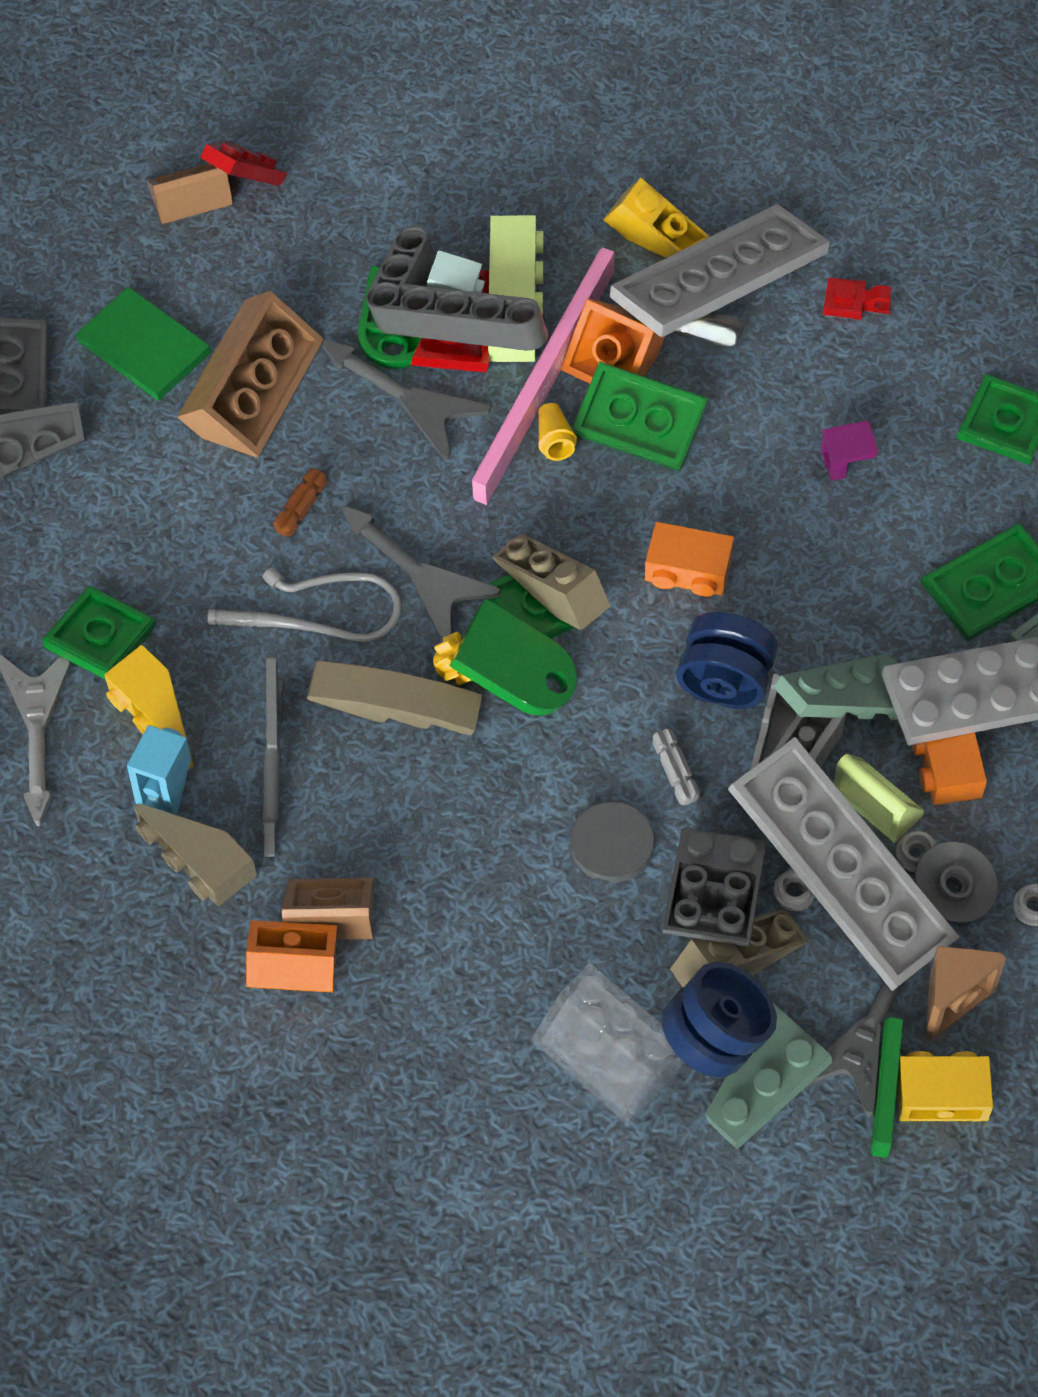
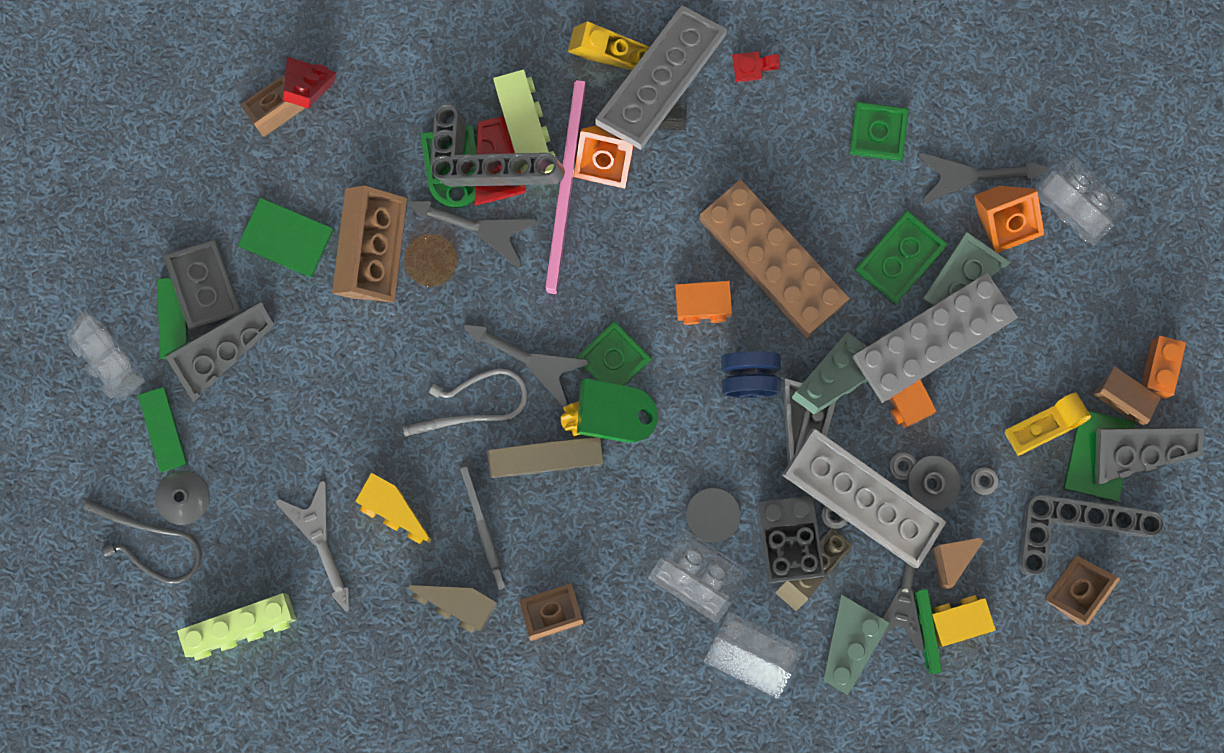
camera: 15 degrees left, 20 degrees up
green tile [42,585,156,680] -> none
medium azure slope [127,725,191,815] -> none
orange brick [246,920,337,992] -> none
dark orange axle [273,468,327,537] -> none
light aqua brick [426,250,485,293] -> none
dark tan slope [493,533,610,630] -> none
yellow cone [538,403,577,461] -> none
green tile [572,361,709,472] -> none
light grey axle [652,728,700,806] -> none
dark blue wheel [661,961,777,1078] -> none
magenta panel [820,421,878,481] -> none
yellowish green tile [834,754,924,843] -> none
none -> clear orange tile [404,234,458,287]
none -> clear slope [648,527,750,624]
none -> medium nougat brick [699,179,850,339]

